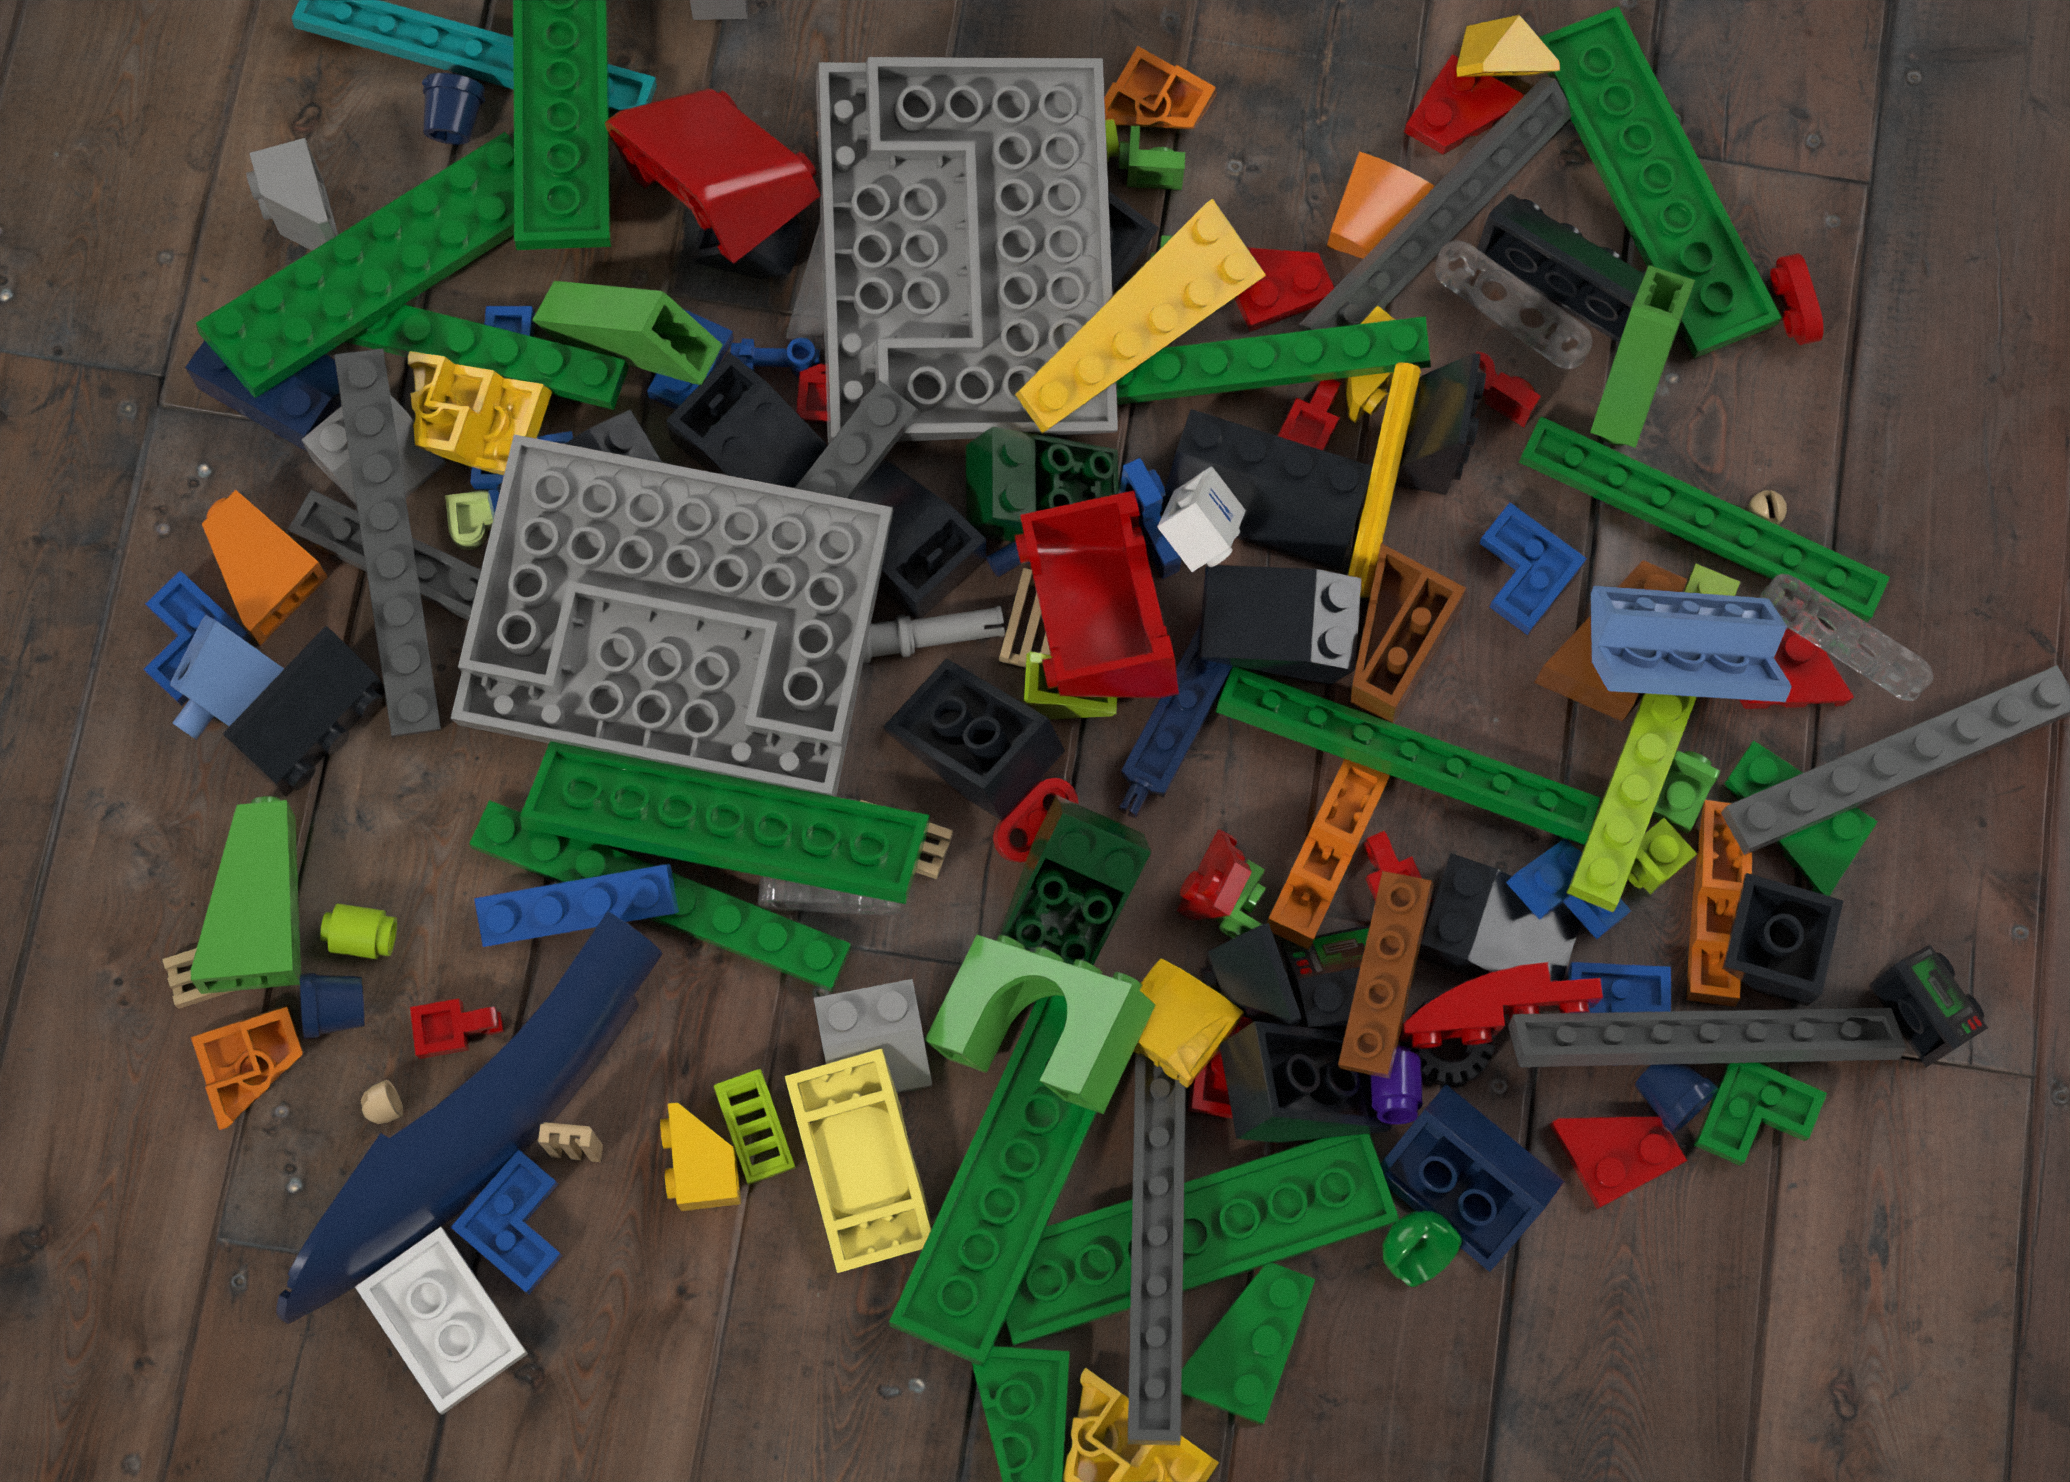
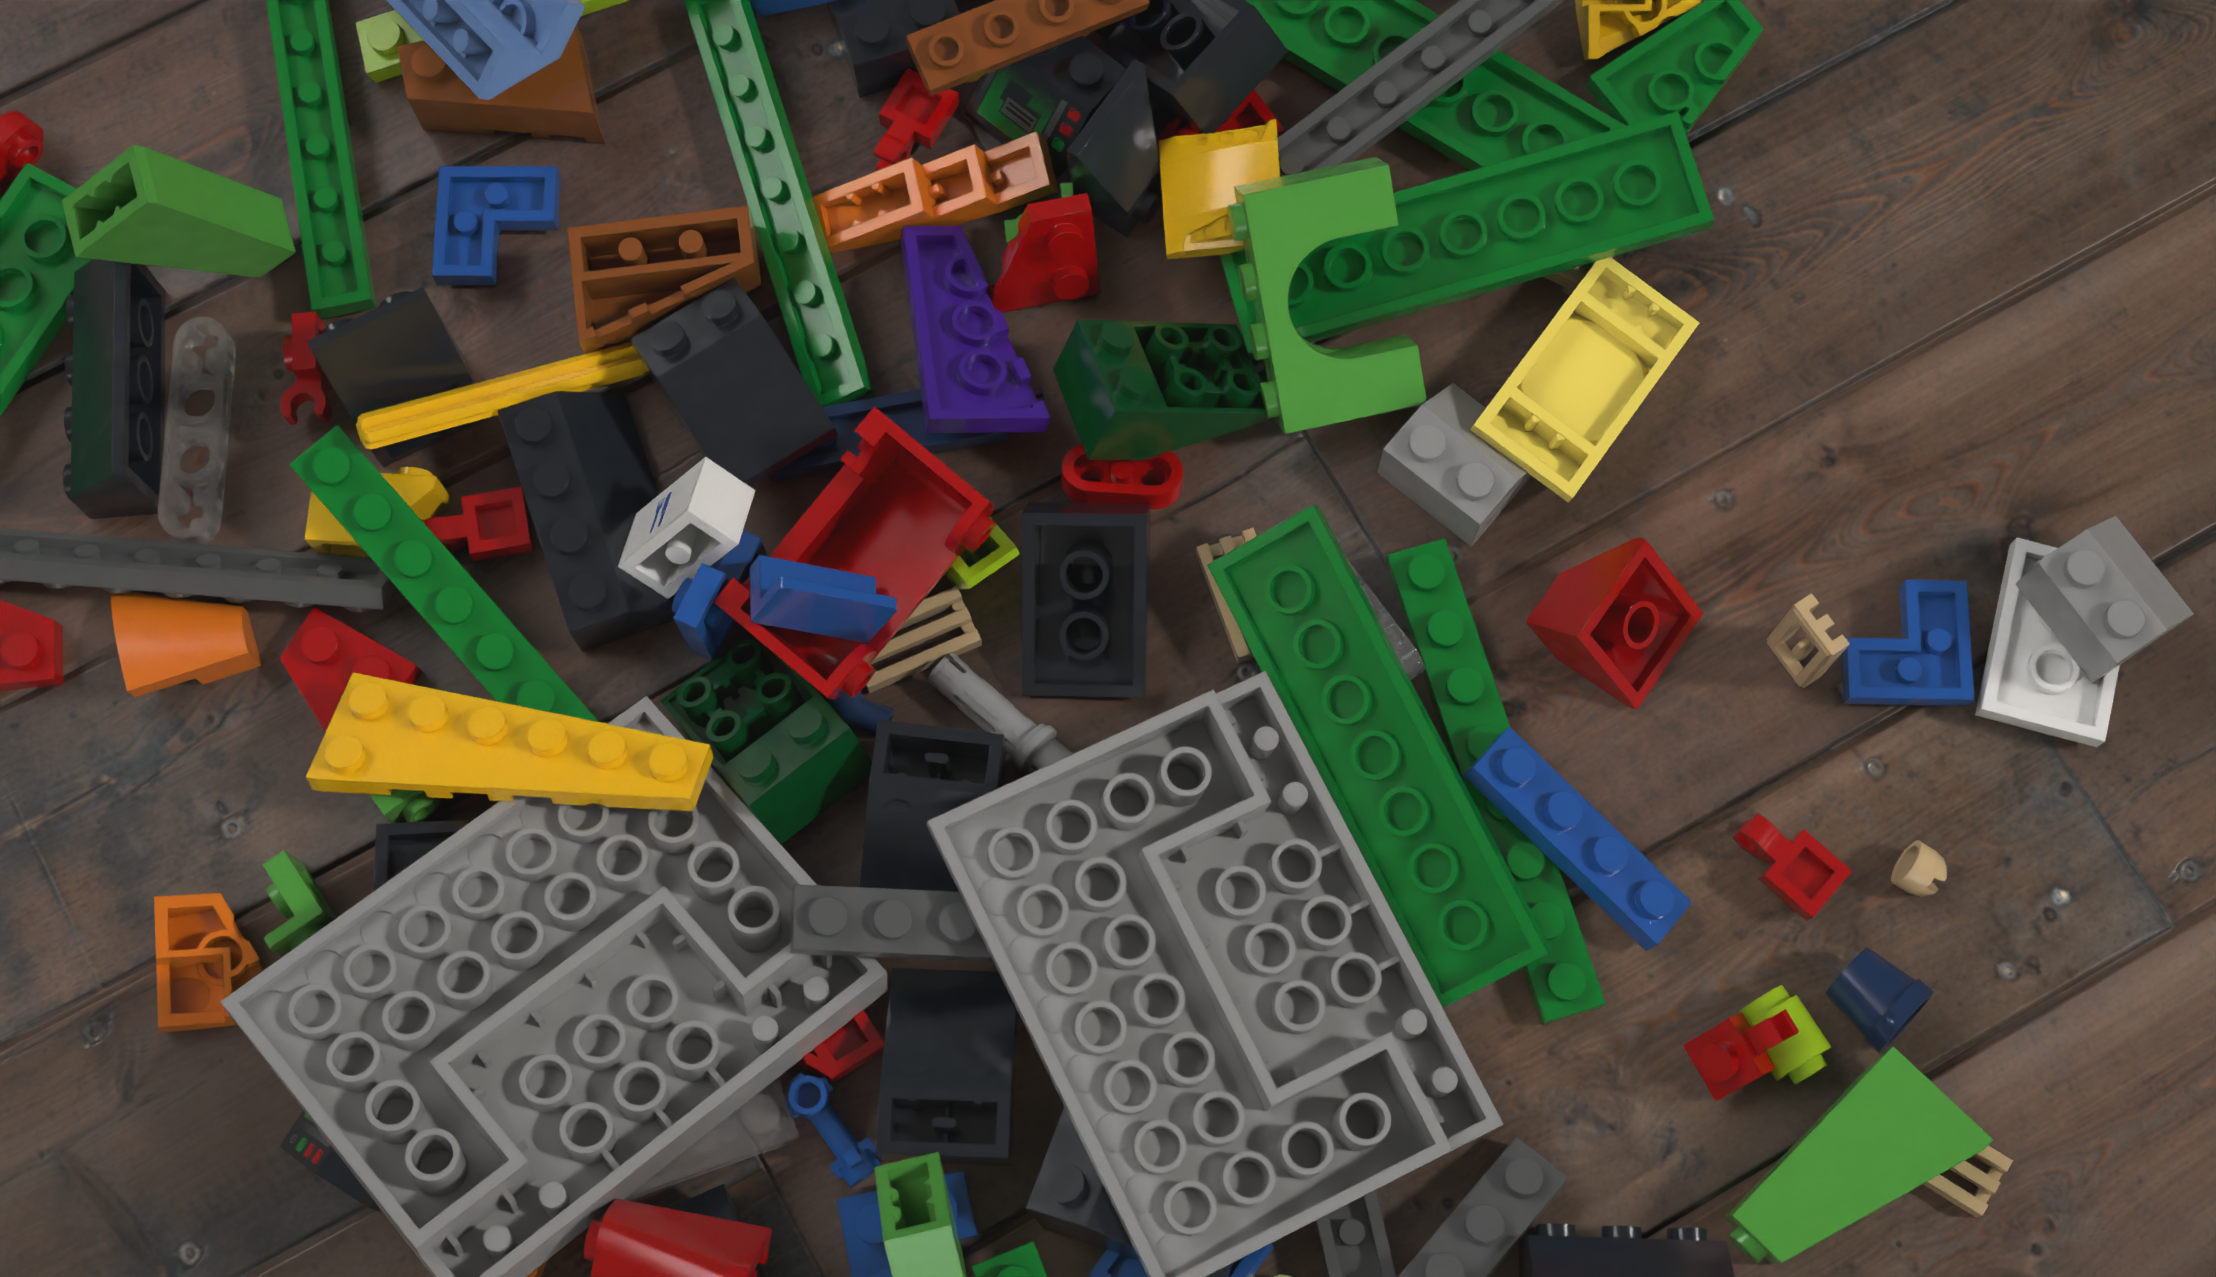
camera: 125 degrees left, 0 degrees up
orange slope [191,1004,303,1130] -> none
dark blue slope [276,911,663,1324] -> none
yellow slope [660,1103,741,1211] -> none
lime slope [714,1069,796,1185] -> none
tan hinge [1746,490,1787,526] -> none
none -> blue panel [750,555,897,643]
none -> dark purple wing [900,226,1051,433]
none -> red slope [1525,537,1703,710]
none -> red plate [1683,1009,1799,1101]
none -> light grey slope [2016,516,2194,683]

